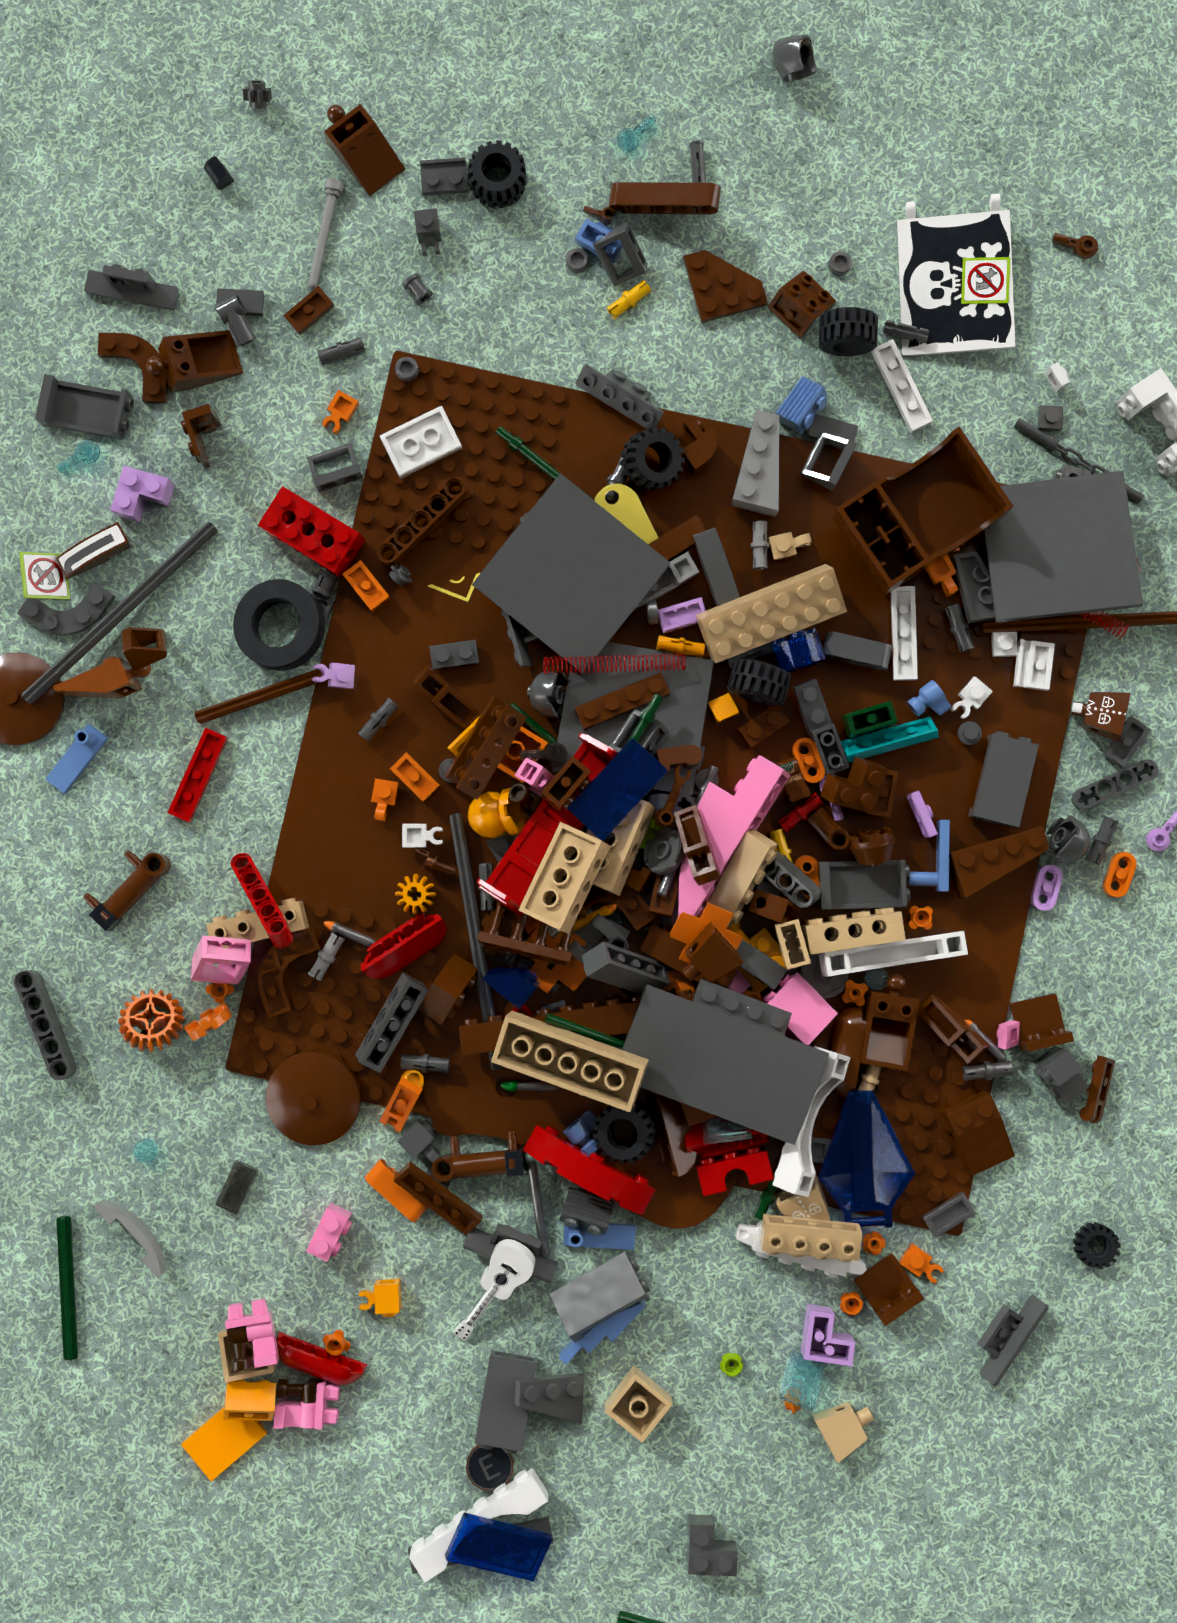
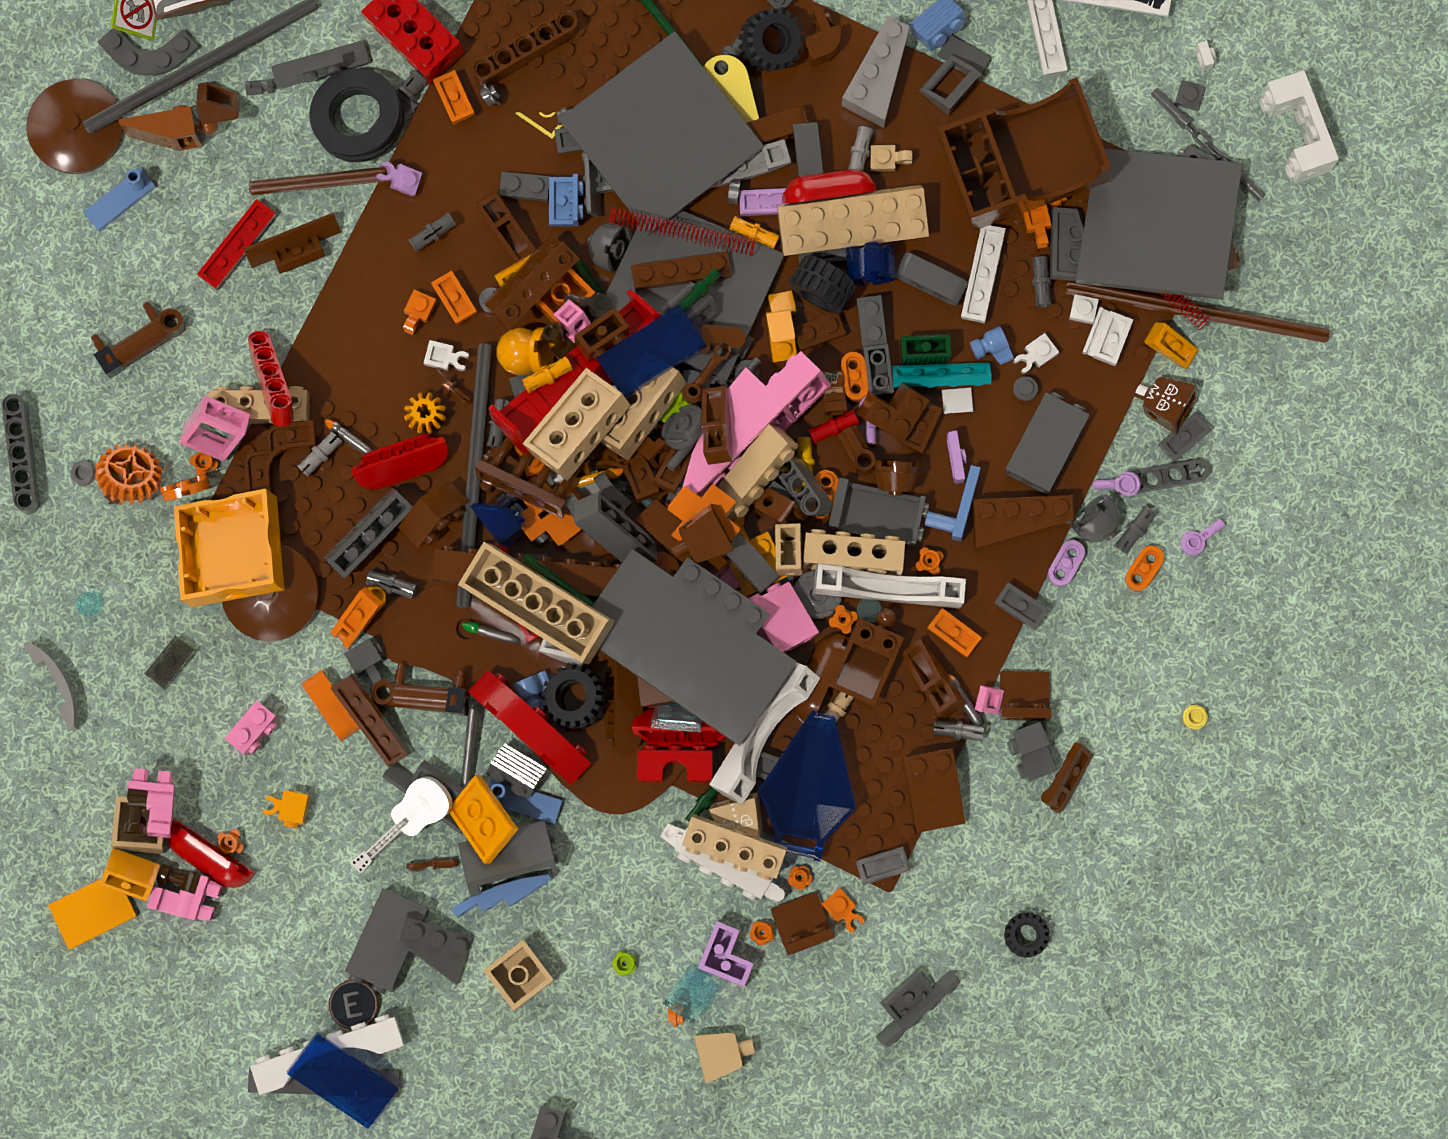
camera: 15 degrees right, 5 degrees down
none -> flat silver tile [70,461,96,486]
none -> light orange tile [174,489,284,607]
none -> reddish brown bracket [243,213,342,274]
none -> dark grey piece [245,79,274,96]
none -> dark grey bracket [271,41,370,89]
none -> reddish brown piece [406,858,459,872]
none -> light orange tile [449,775,518,864]
none -> light orange pin [522,357,573,393]
none -> medium blue bracket [549,174,583,227]
none -> dark grey plate [554,107,582,155]
none -> light orange slope [766,309,797,362]
none -> red brick [782,169,877,204]
none -> orange plate [927,608,982,658]
none -> white sticker [942,388,973,414]
none -> dark grey plate [994,582,1049,631]
none -> lavender plate [1093,472,1141,497]
none -> light orange slope [1145,322,1199,370]

